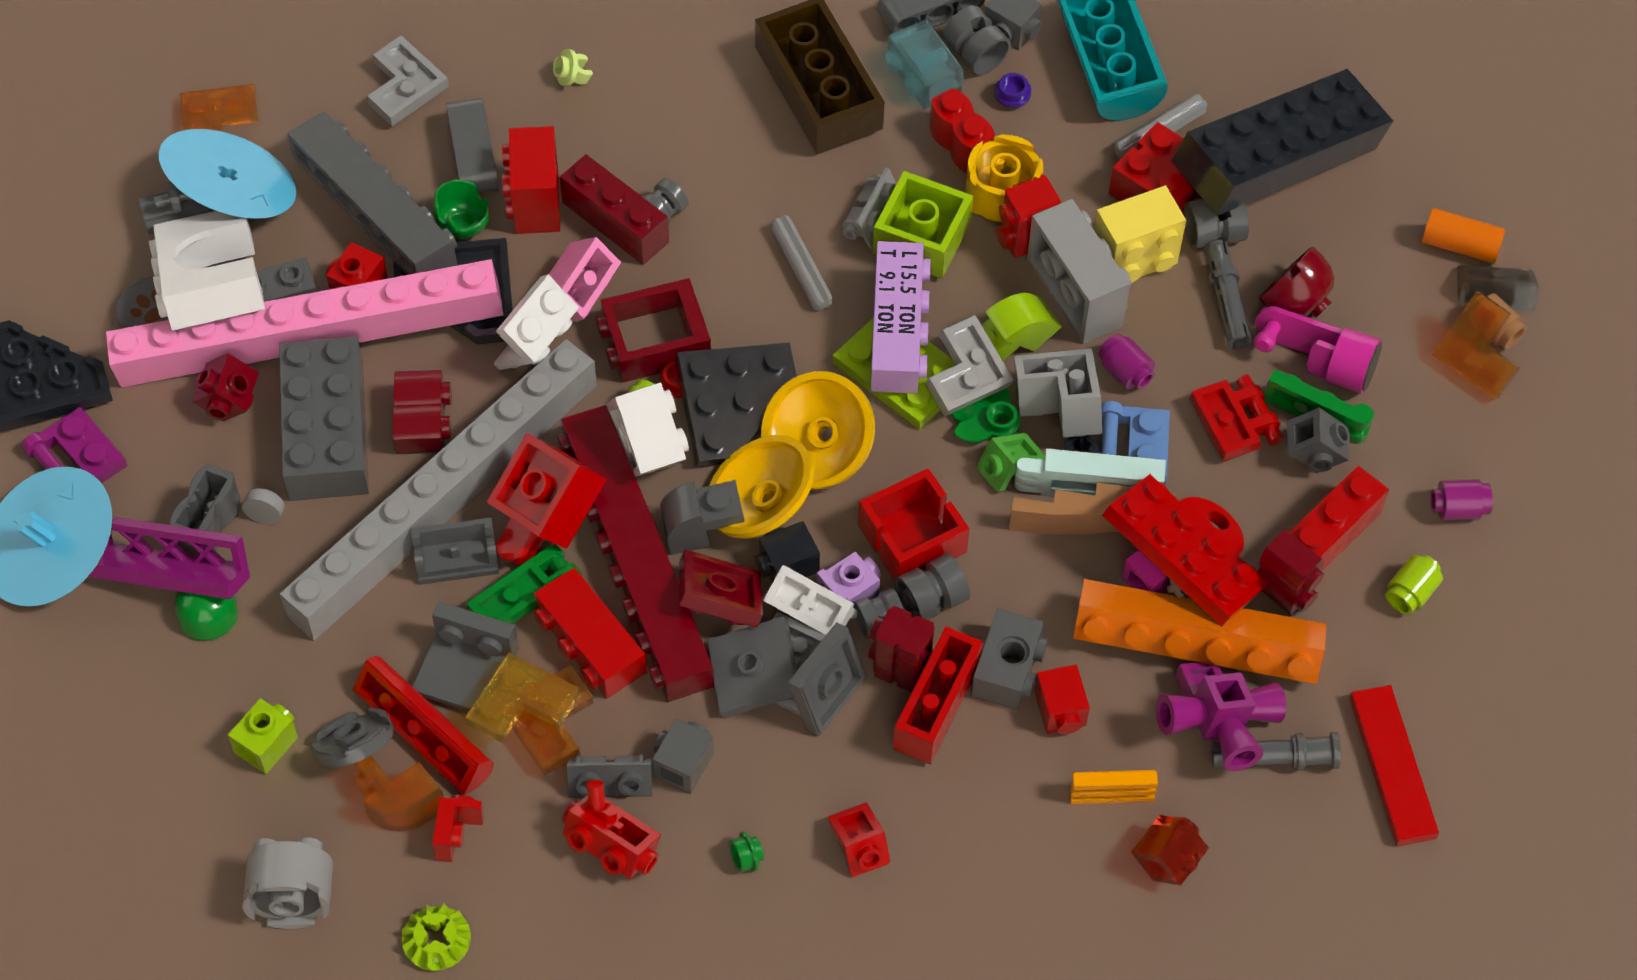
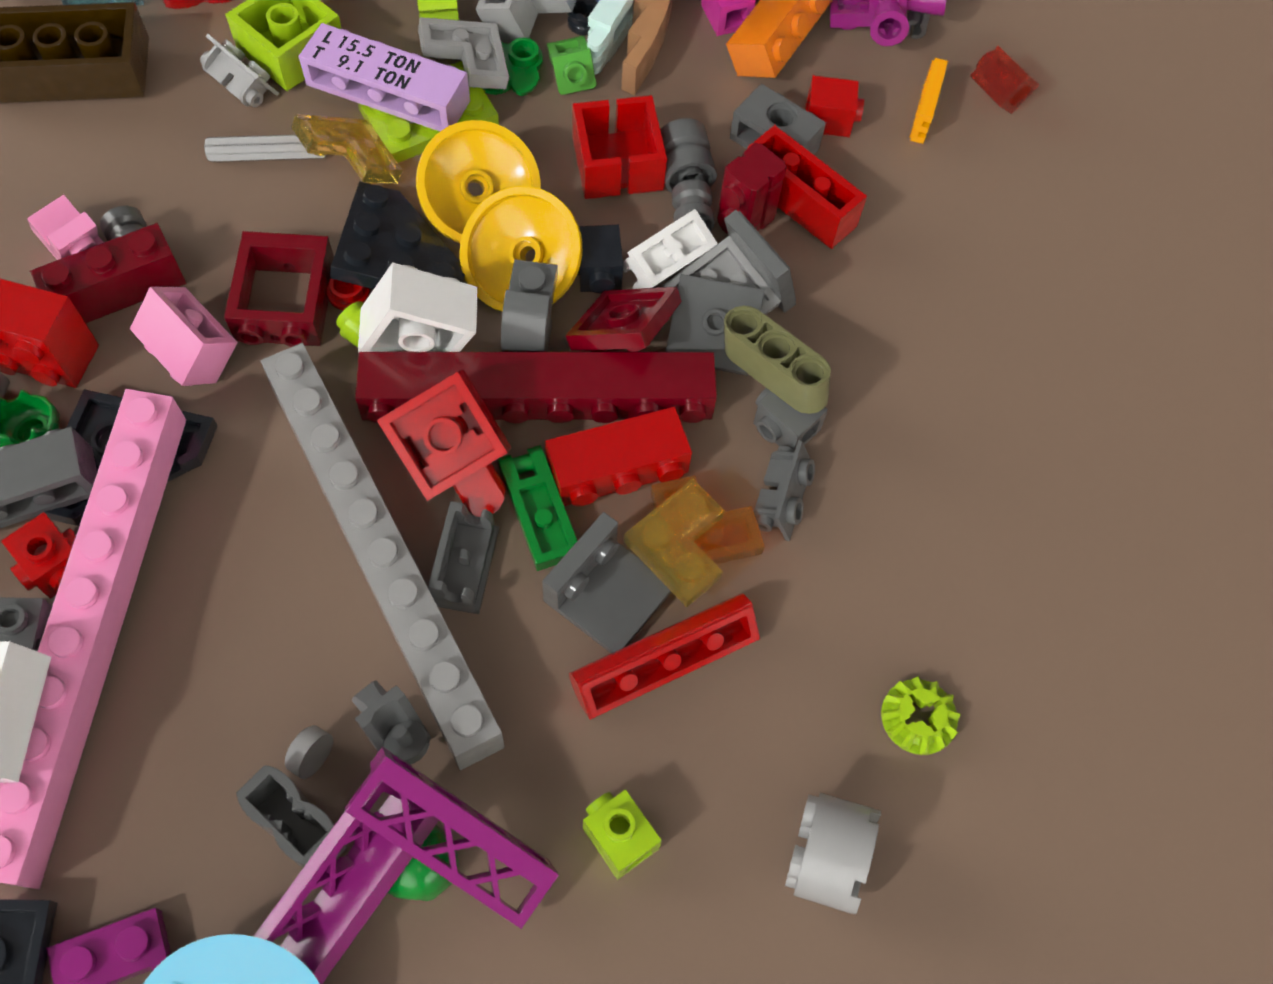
camera: 75 degrees left, 5 degrees up
dark red brick [192,353,259,421] -> none
dark grey brick [279,336,369,501] -> none
dark grey tile [311,707,394,768] -> none
clear orange brick [353,756,444,832] -> none
dark red brick [393,370,452,453] -> none
red bracket [432,795,484,862] -> none
white bracket [494,274,579,370] -> none
red brick [562,779,661,879] -> none
green plate [729,831,764,872] -> none
lavender brick [817,551,881,608] -> none
red bracket [828,802,890,877] -> none
none -> bright pink brick [27,195,104,260]
none -> clear yellow plate [291,114,403,184]
none -> magenta fence [345,746,559,929]
none -> dark grey hips [352,680,431,765]
none -> olive beam [724,305,831,414]

